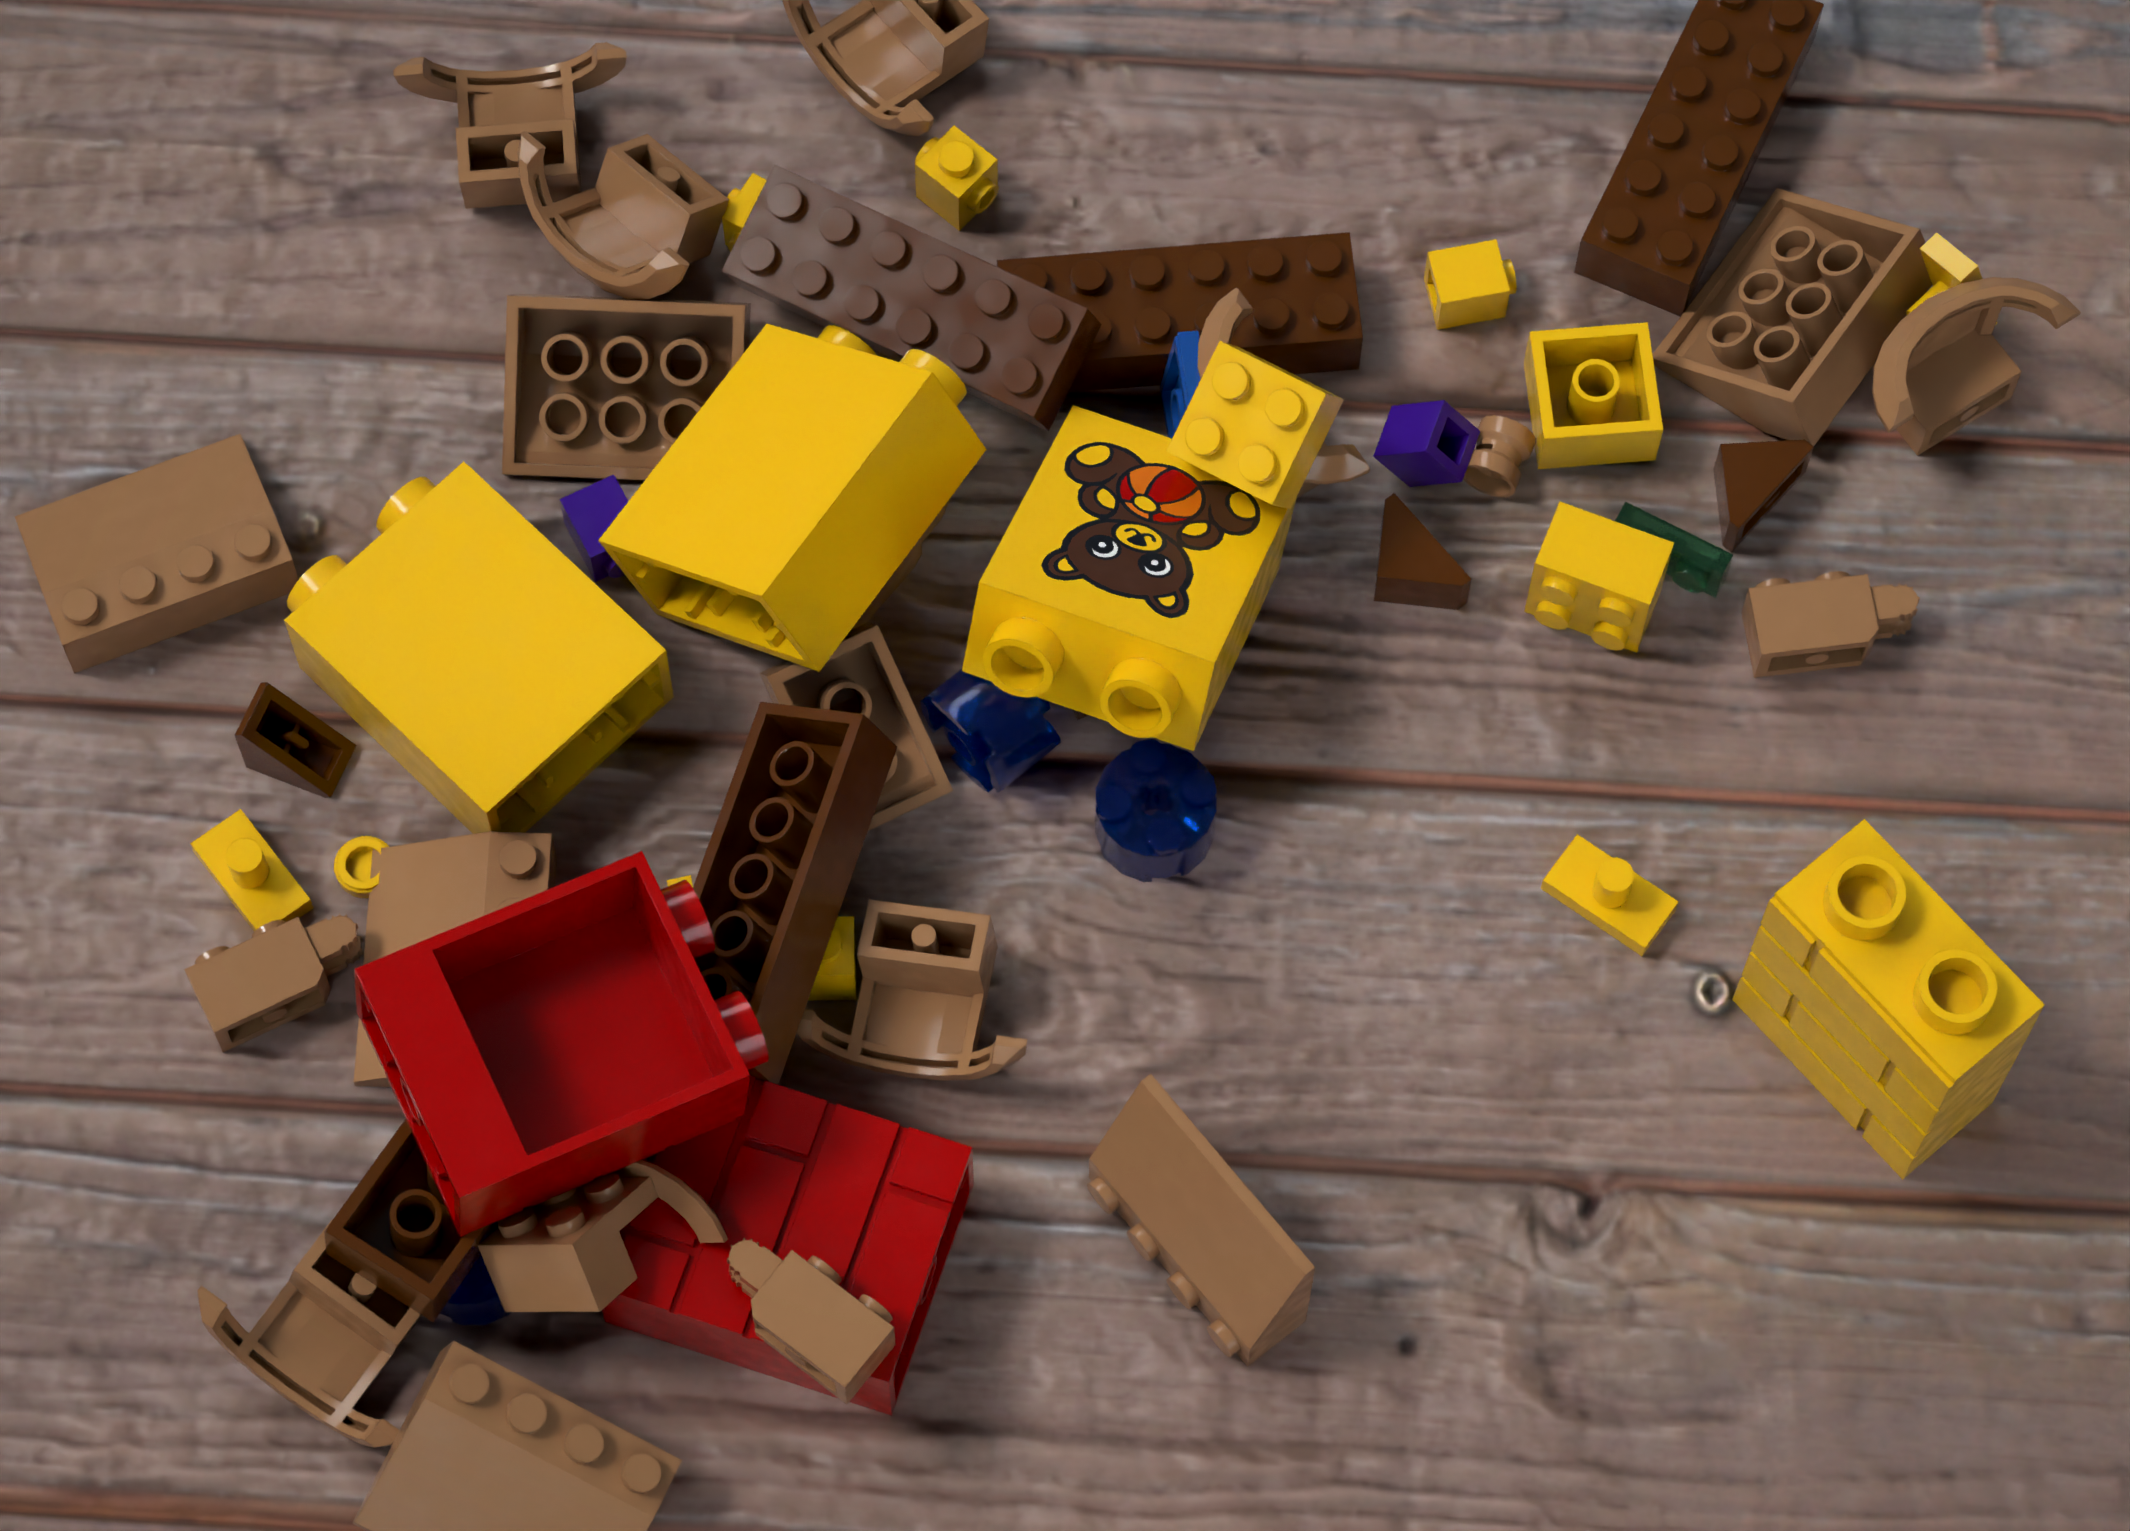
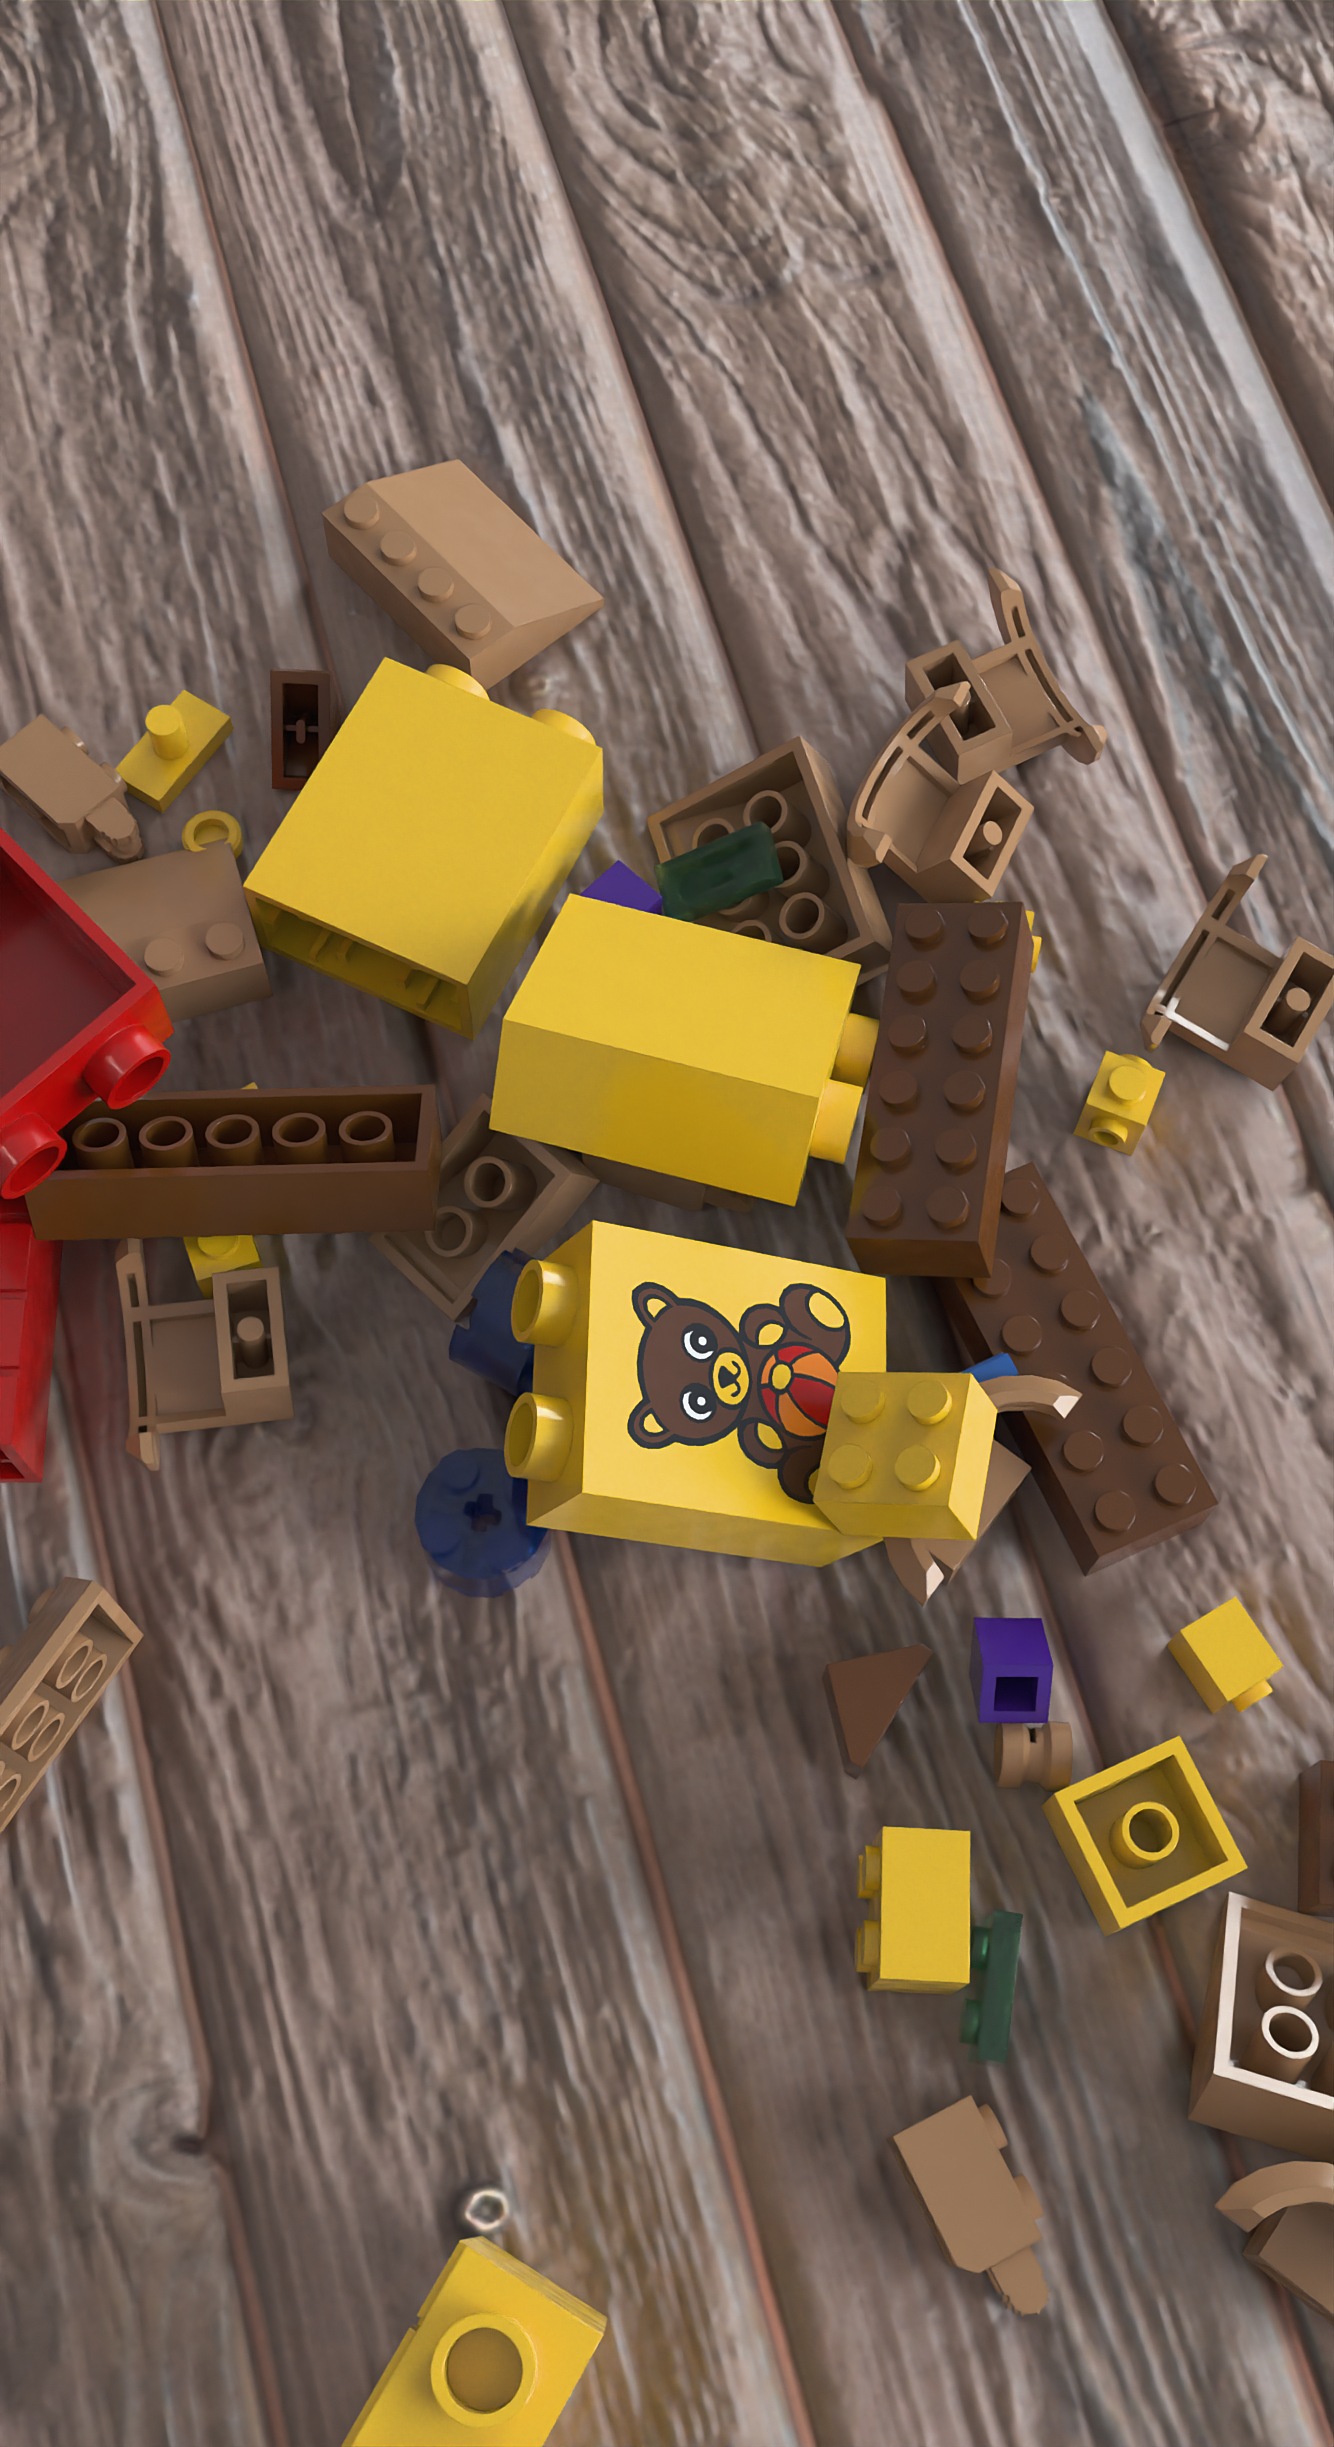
camera: 70 degrees right, 0 degrees up
yellow tile [1541,834,1679,956] -> none
reddish brown slope [1713,439,1814,553] -> none
none -> clear green plate [654,821,784,922]

